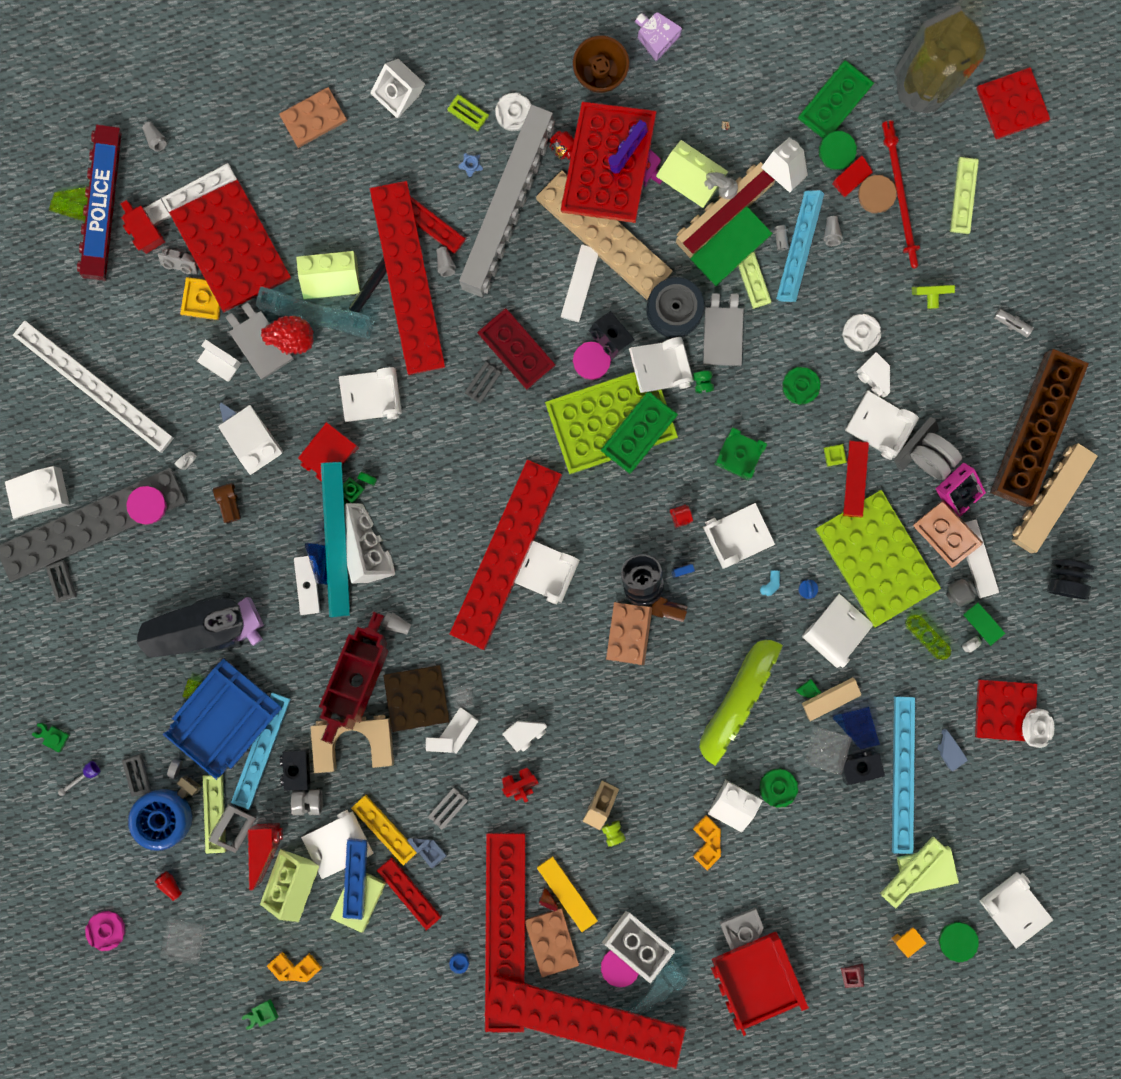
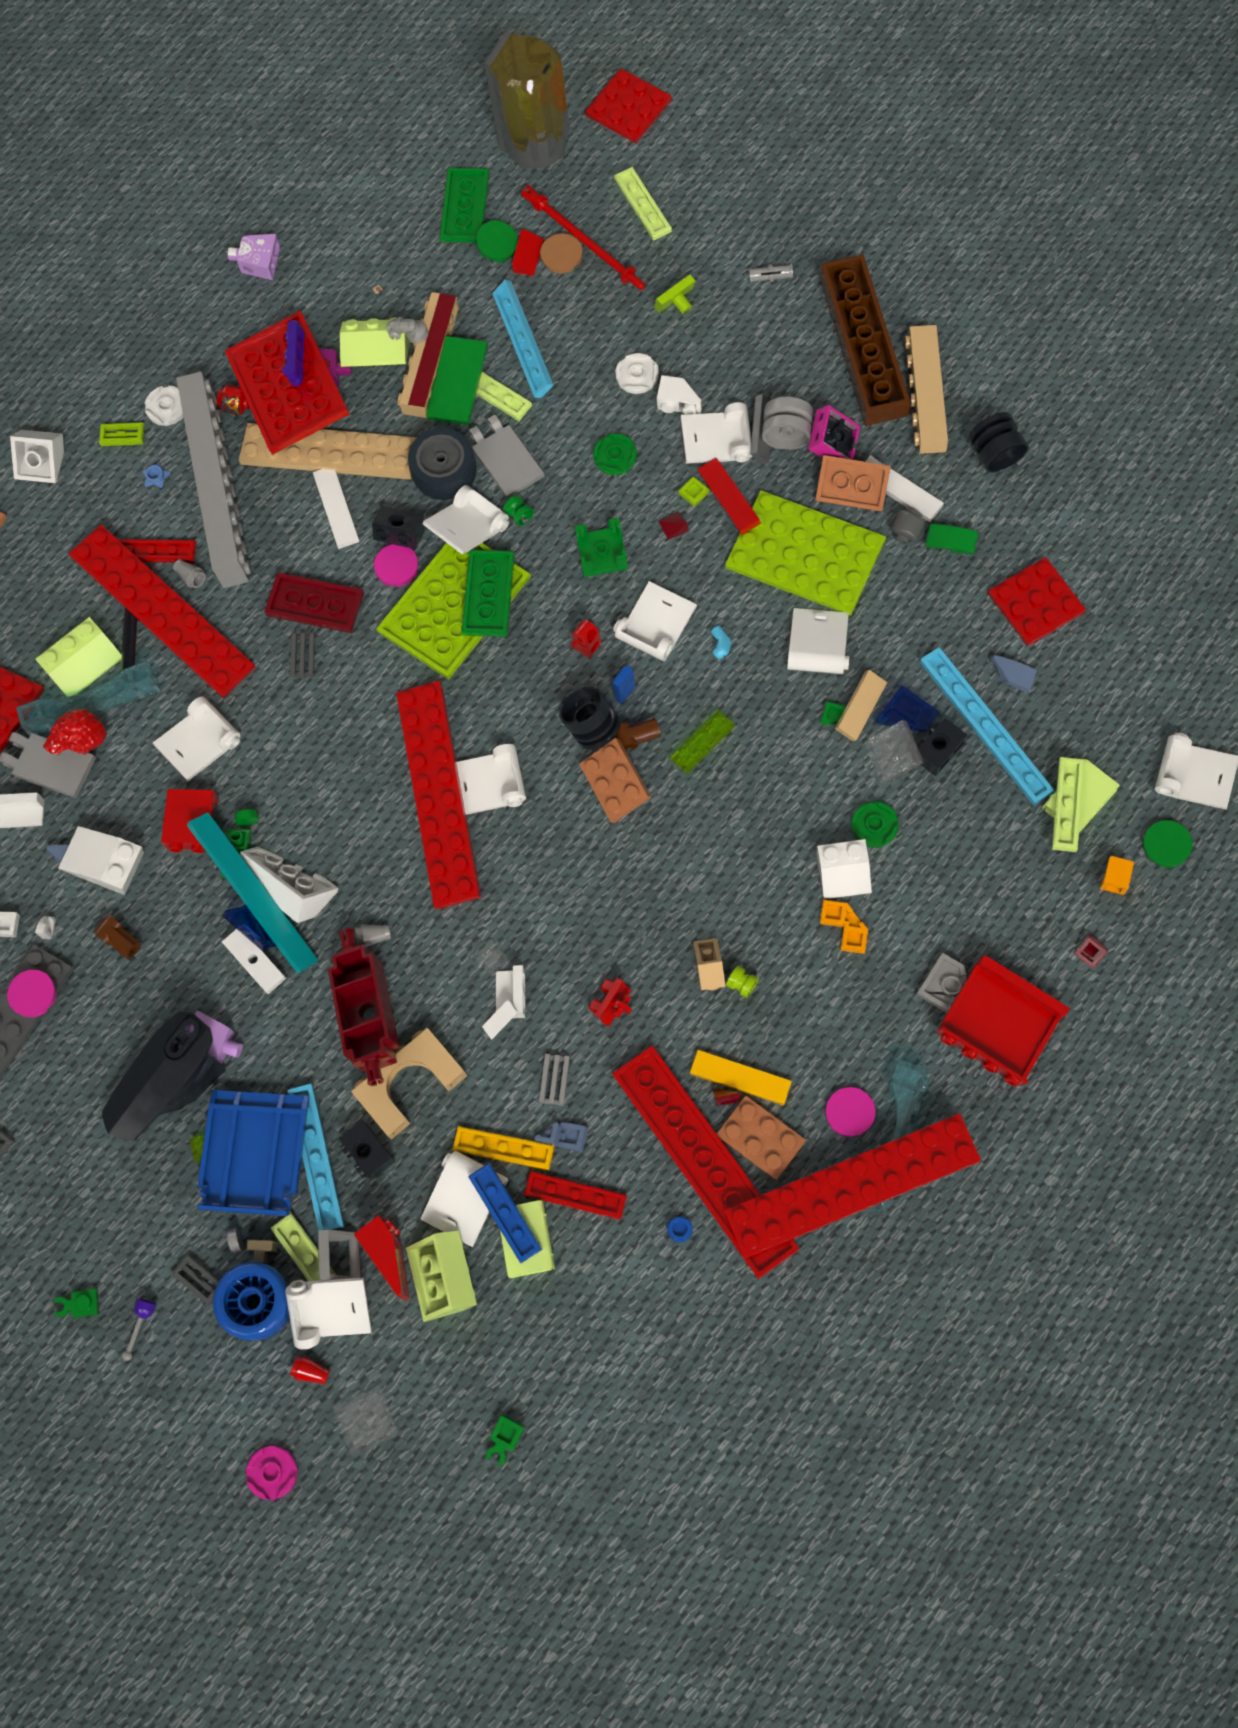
camera: 25 degrees left, 15 degrees down
light orange tile [267,952,322,982] -> none
light grey wheel [291,790,323,816] -> none
dark brown plate [383,665,450,732] -> none
white slope [502,720,547,752] -> none
reddish brown piece [573,36,629,93] -> none
white brick [602,911,675,983] -> none
lime brick [699,640,783,766] -> none
white slope [761,137,808,192] -> none
light grey pin [773,225,789,251] -> none
blue tile [798,580,818,599] -> none
light grey cone [824,216,843,246] -> none
clear neon green beam [905,615,951,660] -> none
white tile [962,636,982,652] -> none
white tile [1022,708,1055,748] -> none
none -> white door [285,1277,371,1349]
none -> dark red slope [658,512,688,540]
none -> clear neon green plate [670,710,735,775]

